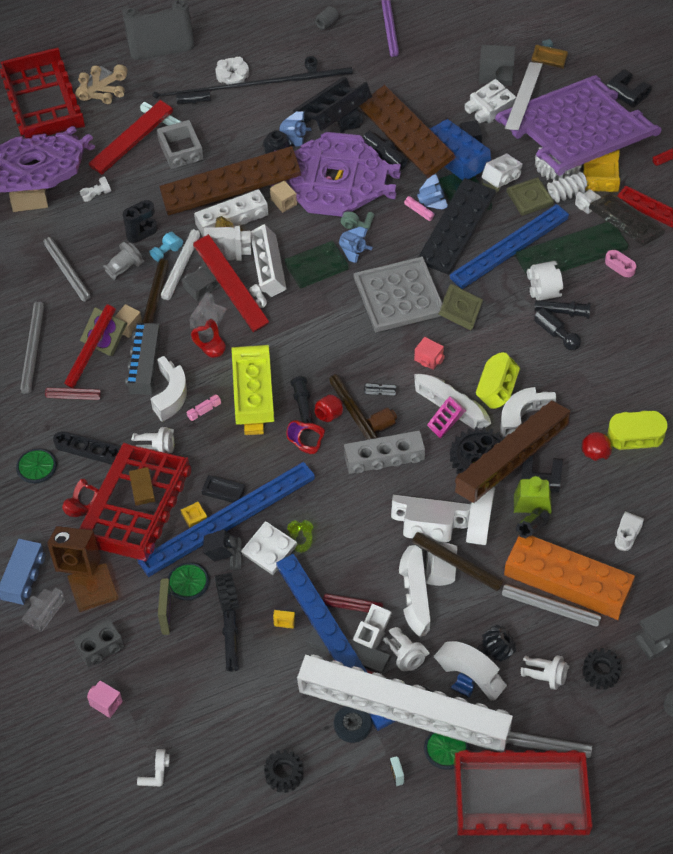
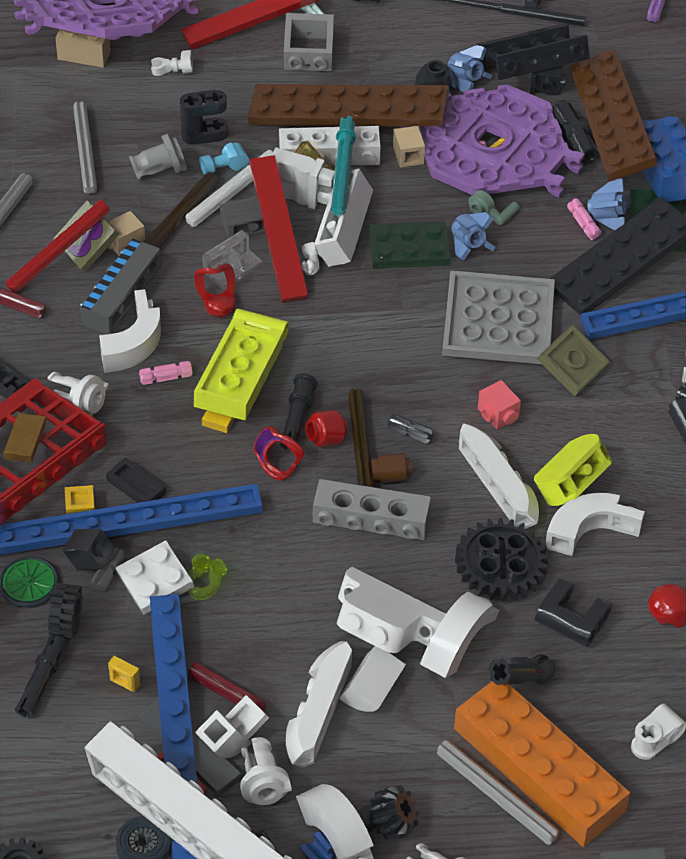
camera: 20 degrees right, 5 degrees down
dark brown axle [412,532,503,591] -> none
dark pink slope [427,396,467,438] -> none
reddish brown brick [455,401,570,503] -> none
lime torso [514,476,552,514] -> none
none -> teal axle [331,116,356,216]

